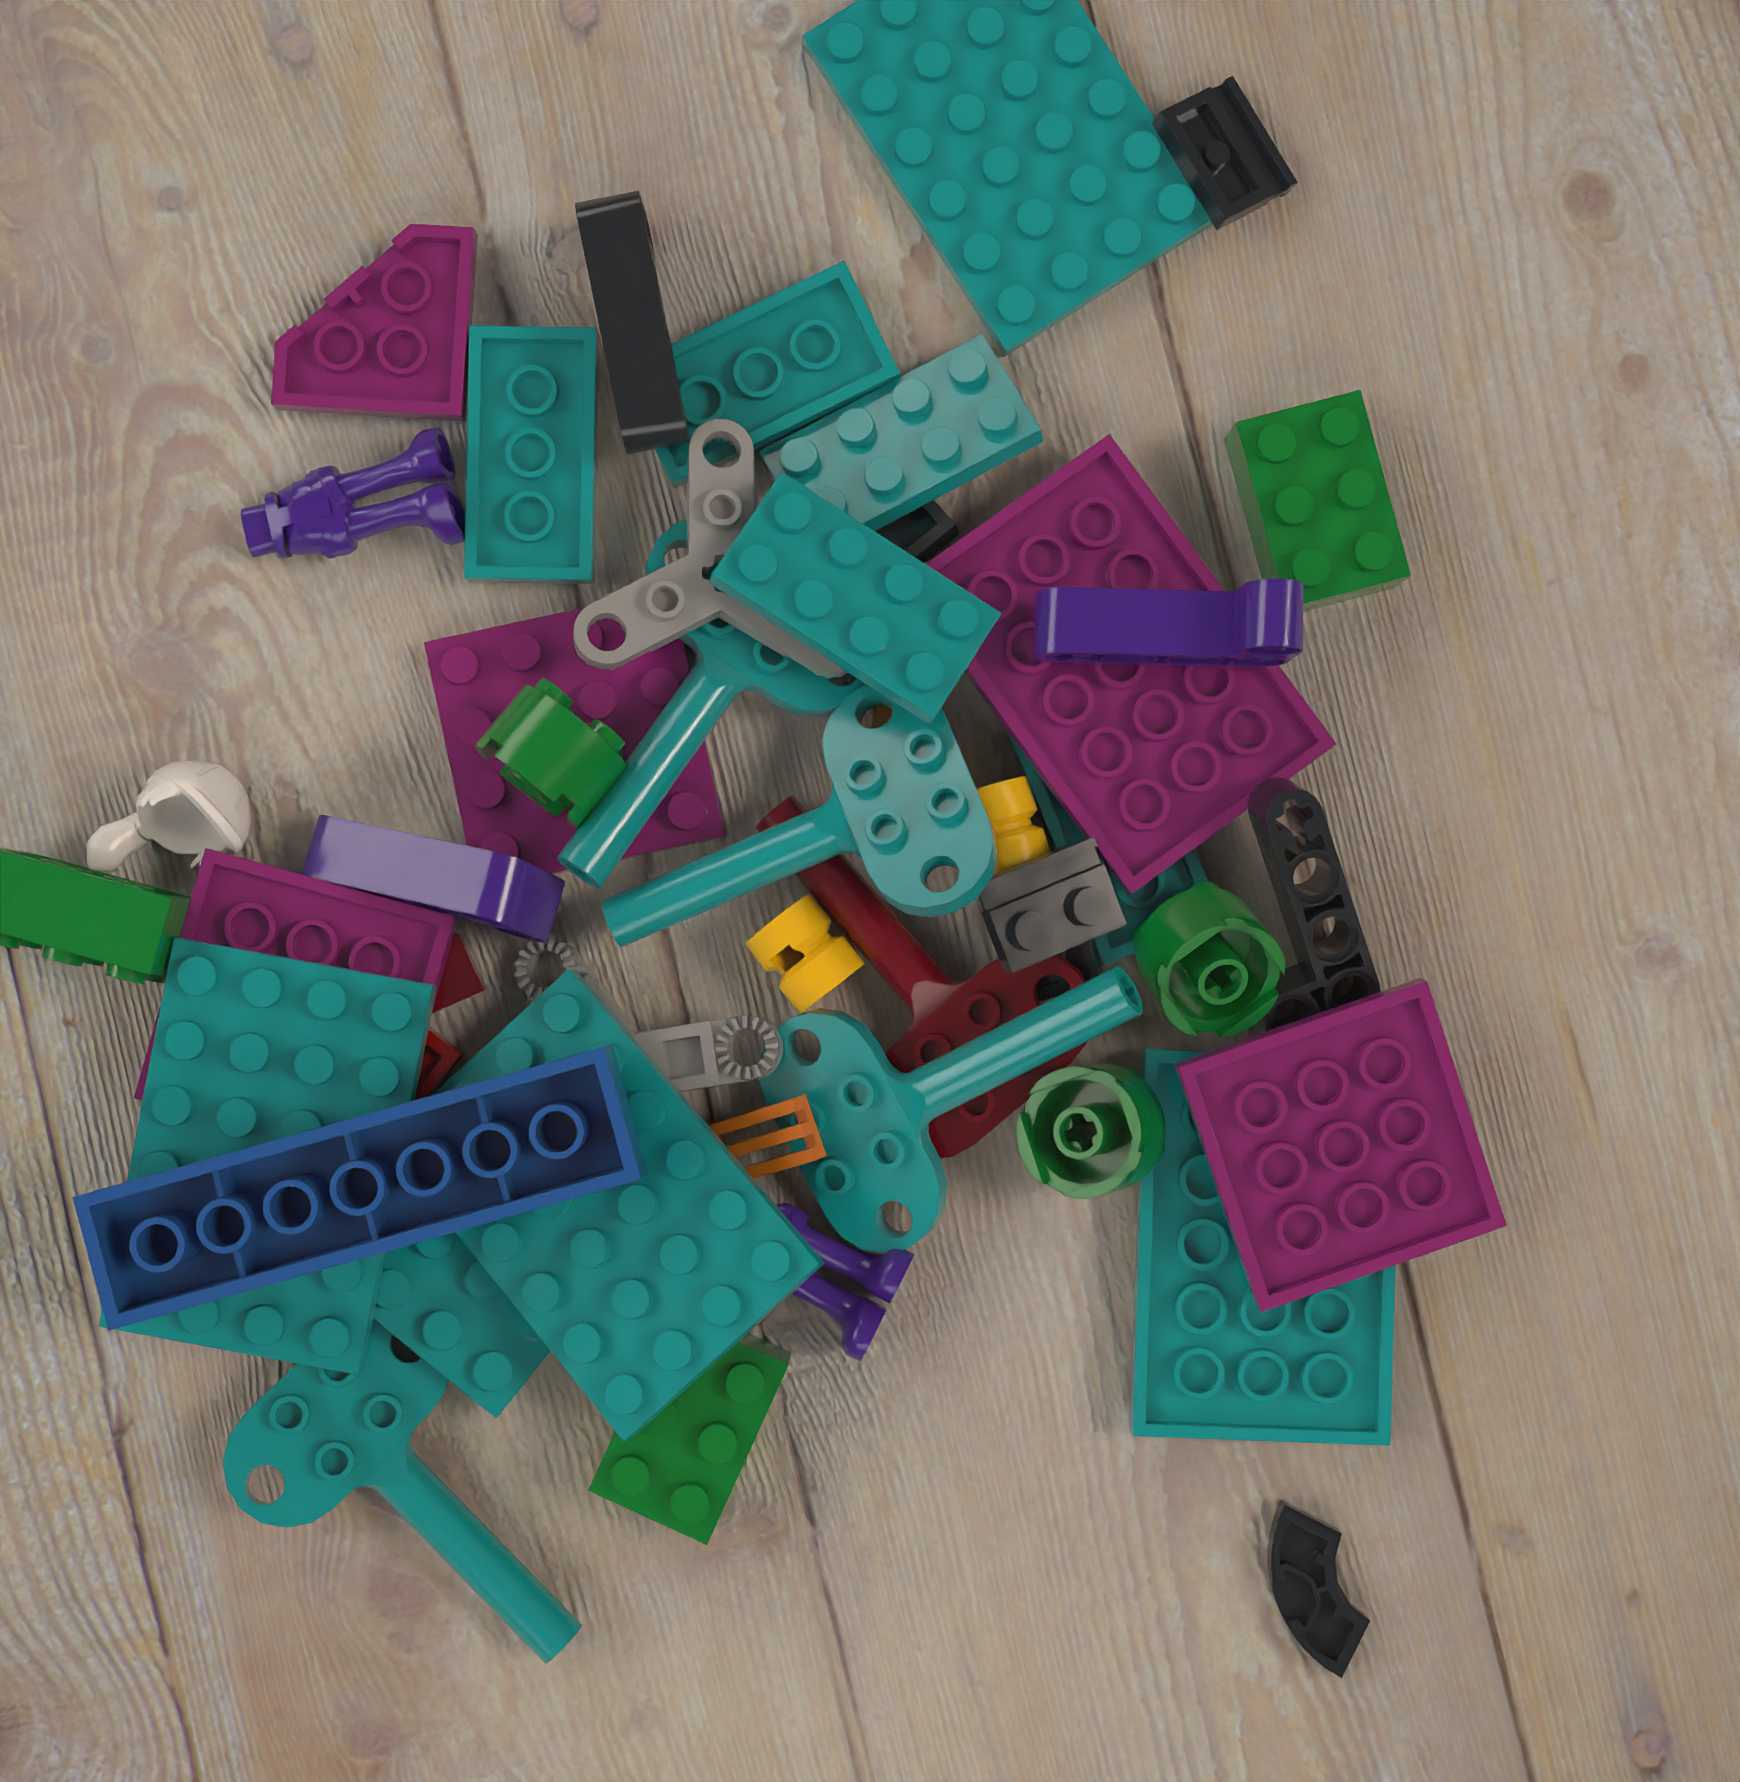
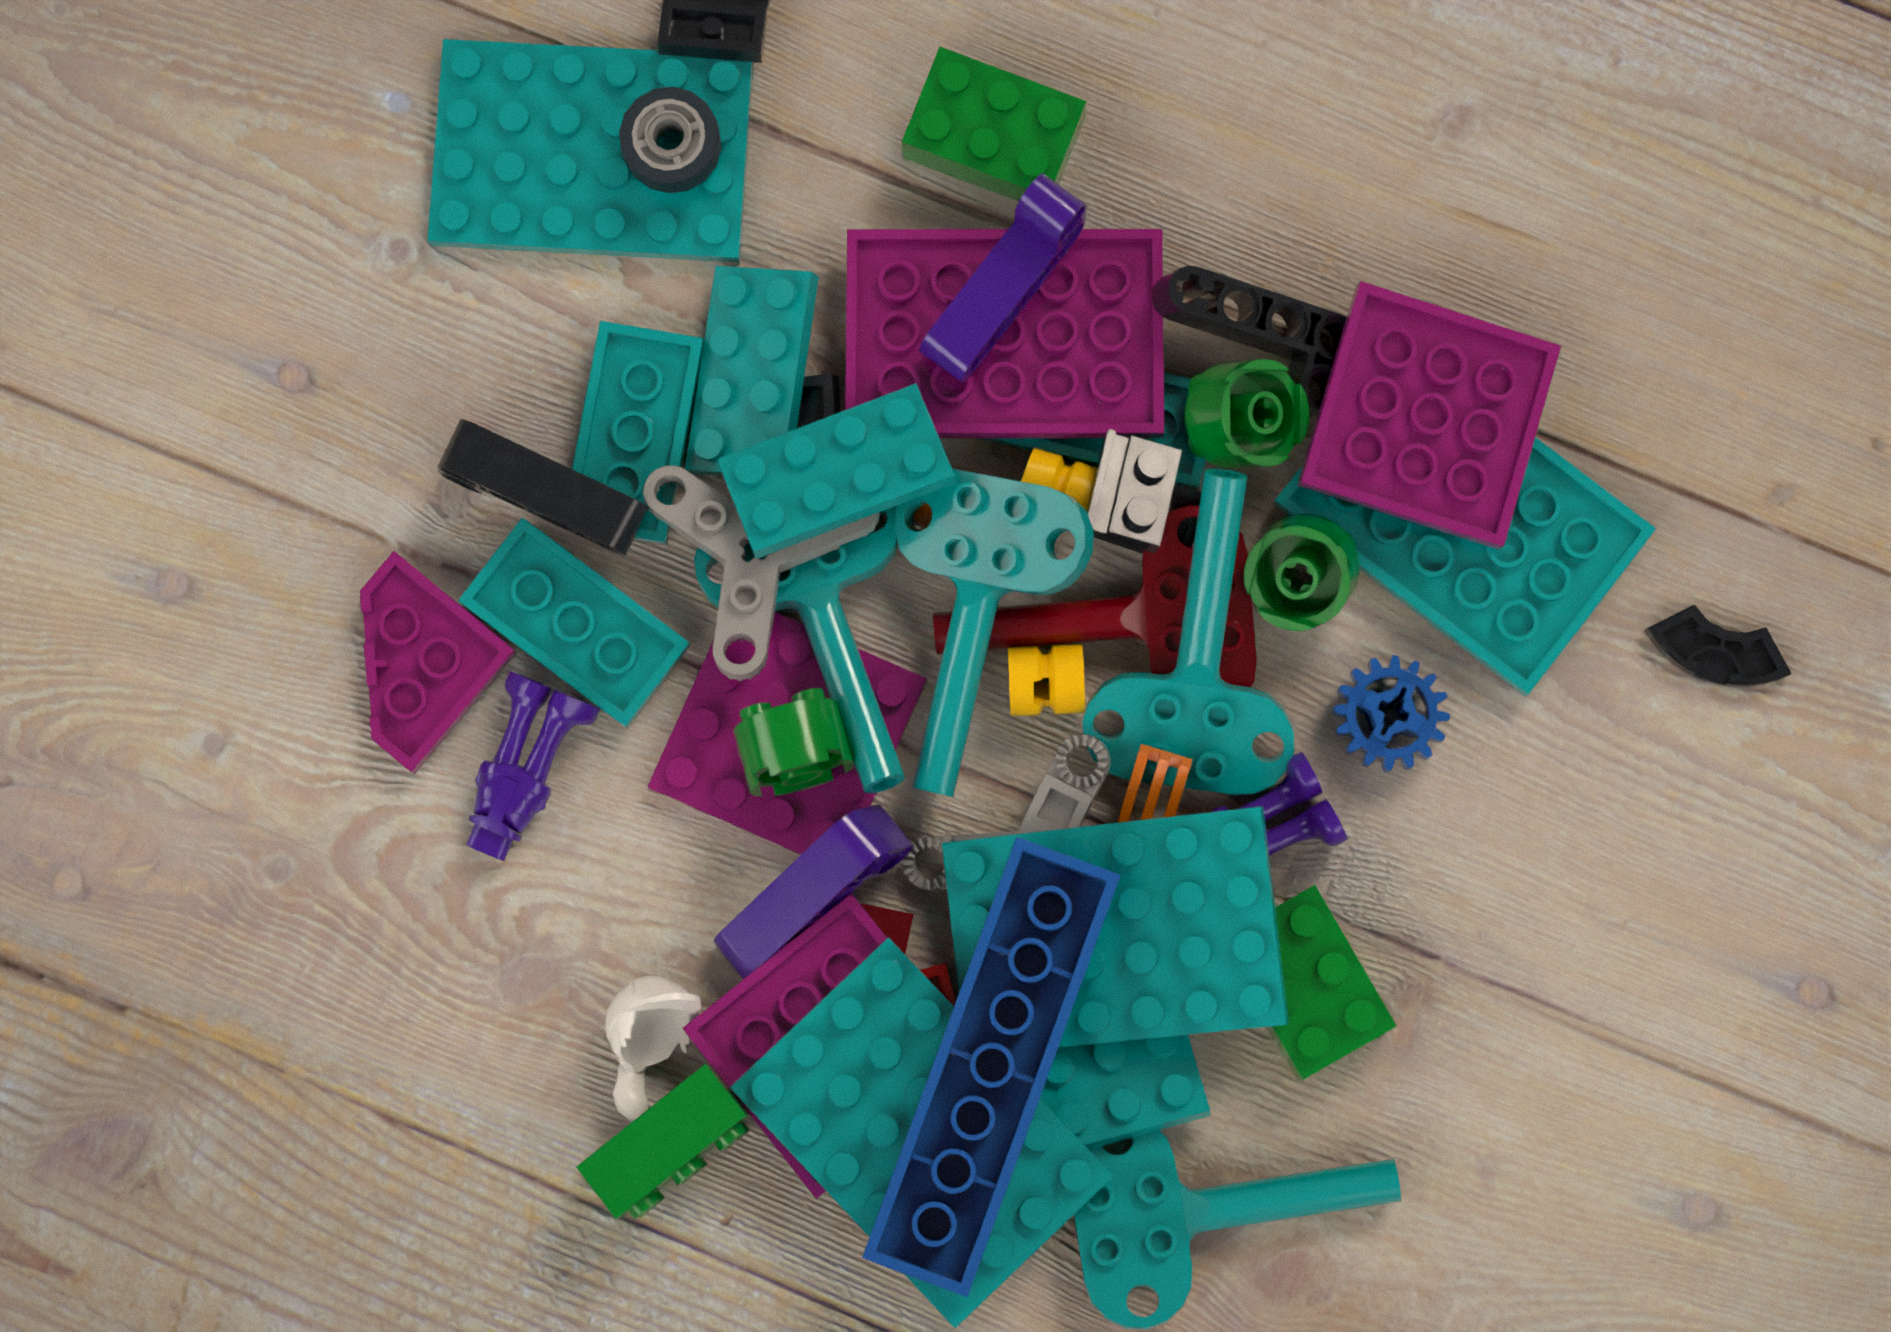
camera: 45 degrees left, 5 degrees down
none -> wheel [619,87,722,193]
none -> blue gear [1332,655,1450,773]

